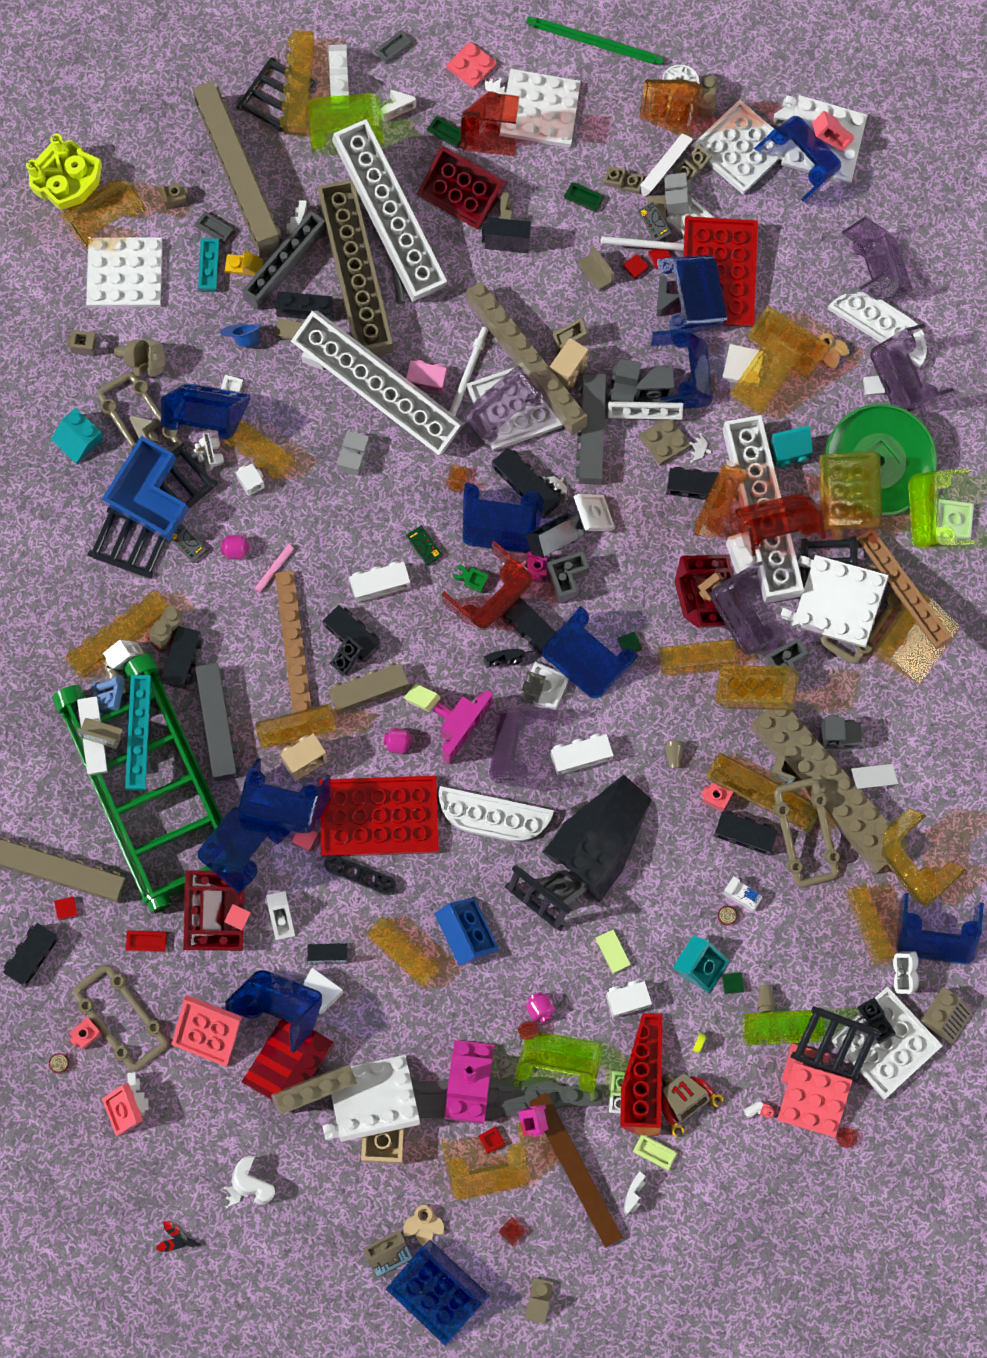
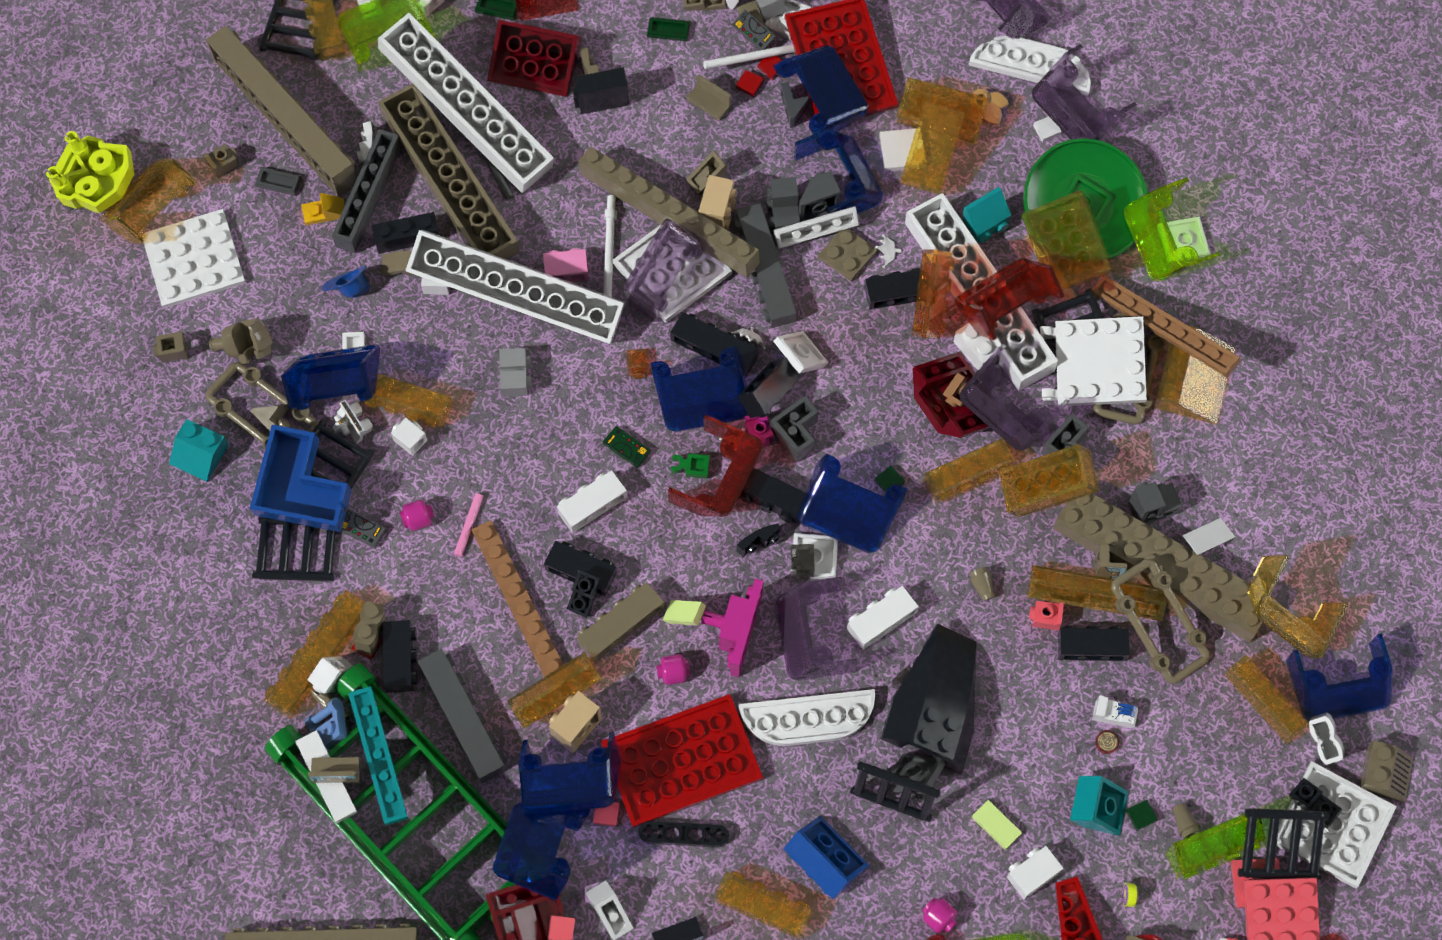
camera: 15 degrees left, 5 degrees down
teal plate [198,238,220,292] -> none

